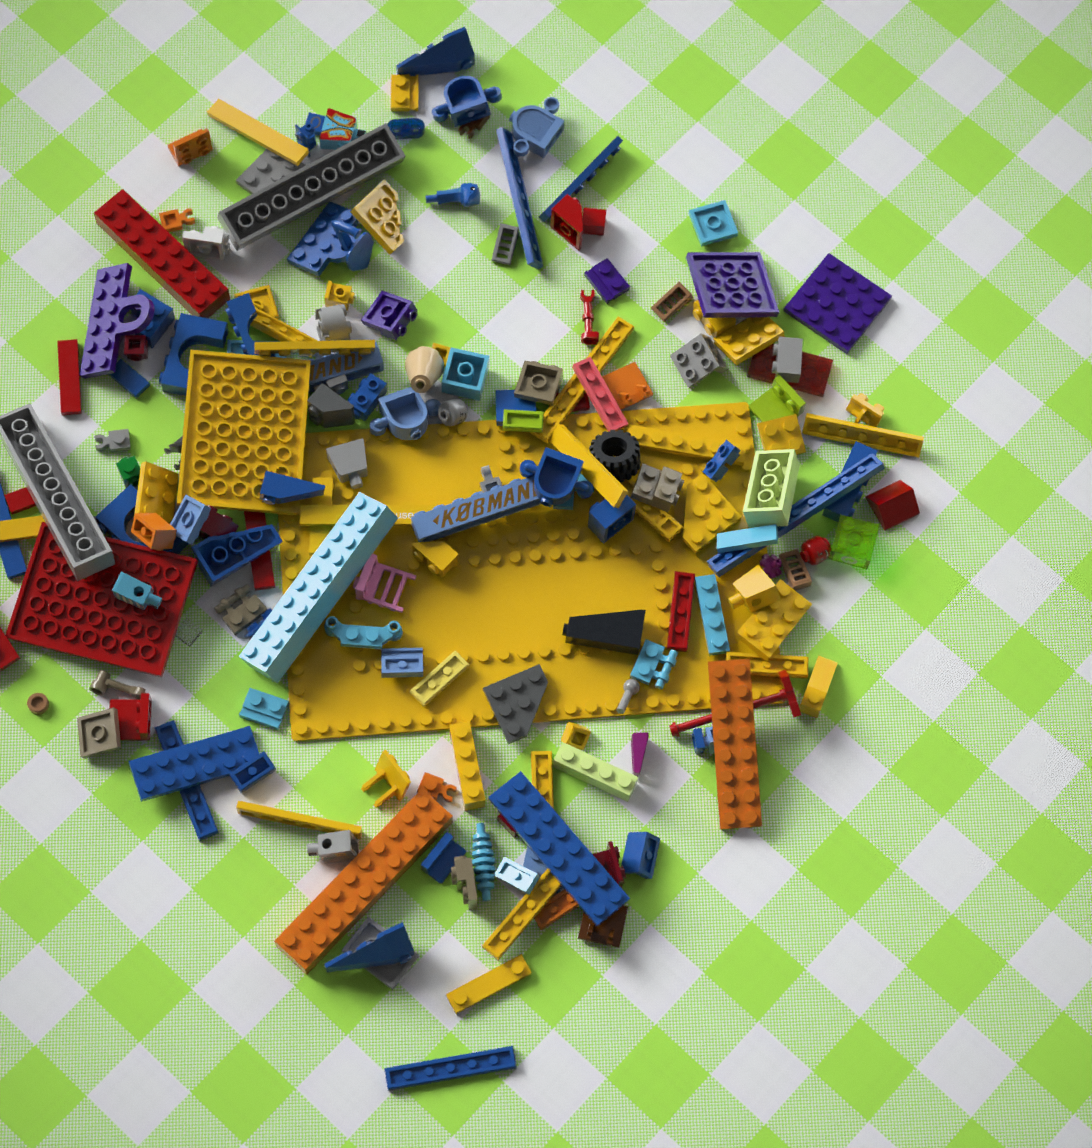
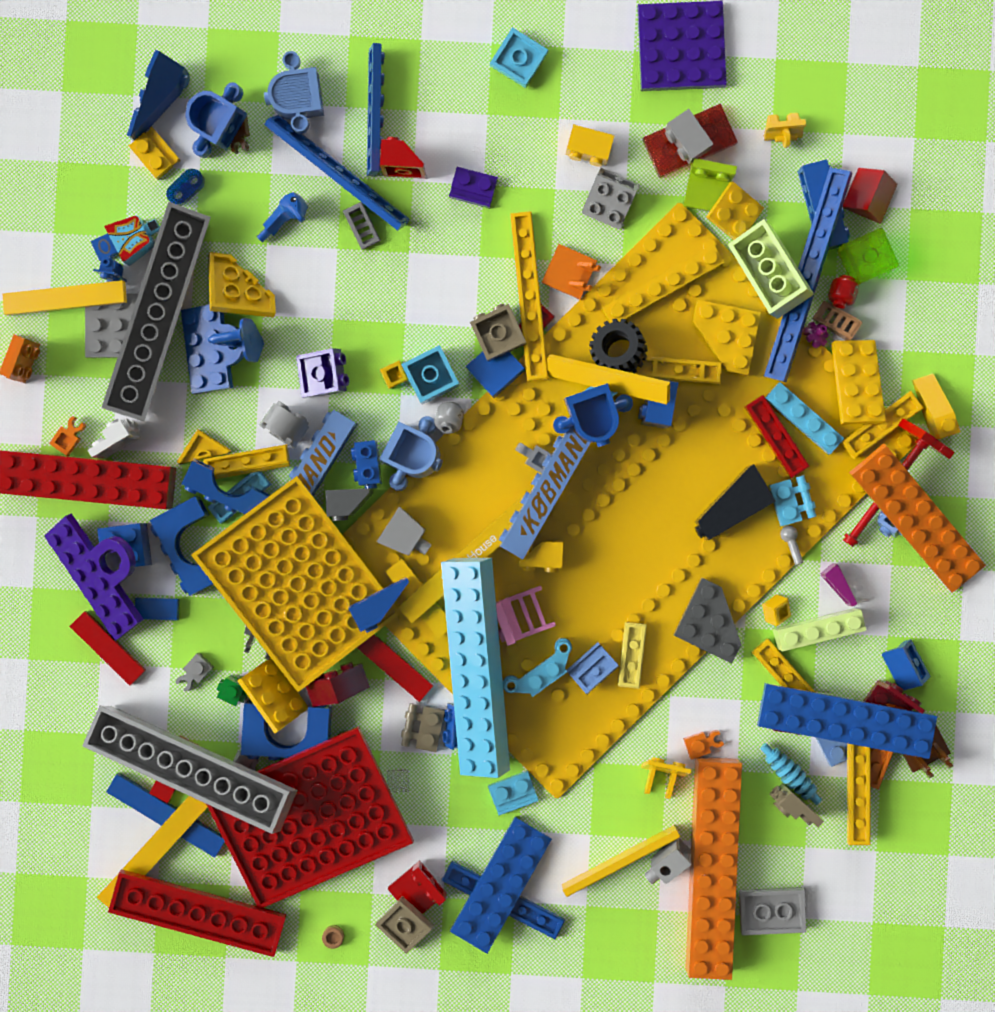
camera: 30 degrees left, 20 degrees up
dark tan brick [89,670,146,699] -> none
medium azure torso [112,572,162,610] -> none
dark red brick [124,335,149,361] -> none
orange brick [131,513,177,551] -> none
medium blue plate [170,495,211,544] -> none
blue wedge [191,524,283,587] -> none
blue slope [229,751,276,793] -> none
yellow plate [254,340,375,357] -> none
light grey plate [313,374,348,395] -> none
yellow brick [324,281,355,311] -> none
blue wedge [324,922,414,972] -> none
blue tile [384,1046,517,1091] -> none
tan cone [405,346,444,393] -> none
blue panel [421,832,466,884] -> none
yellow plate [446,954,532,1014] -> none
yellow brick [449,721,485,811] -> none
plate [494,857,540,895] -> none
lime tile [503,409,544,433] -> none
coral plate [572,357,628,432] -> none
red piece [580,290,599,345] -> none
red panel [582,208,606,236] -> none
dark tan plate [631,464,684,512] -> none
medium nougat slope [651,282,693,322] -> none
dark purple plate [686,252,779,318] -> none
blue tile [691,728,705,754] -> none
blue hinge [702,440,741,482] -> none
yellow plate [713,317,785,366] -> none
medium azure tile [717,524,778,553] -> none
yellow torso [728,565,781,612] -> none
yellow plate [802,413,924,458] -> none

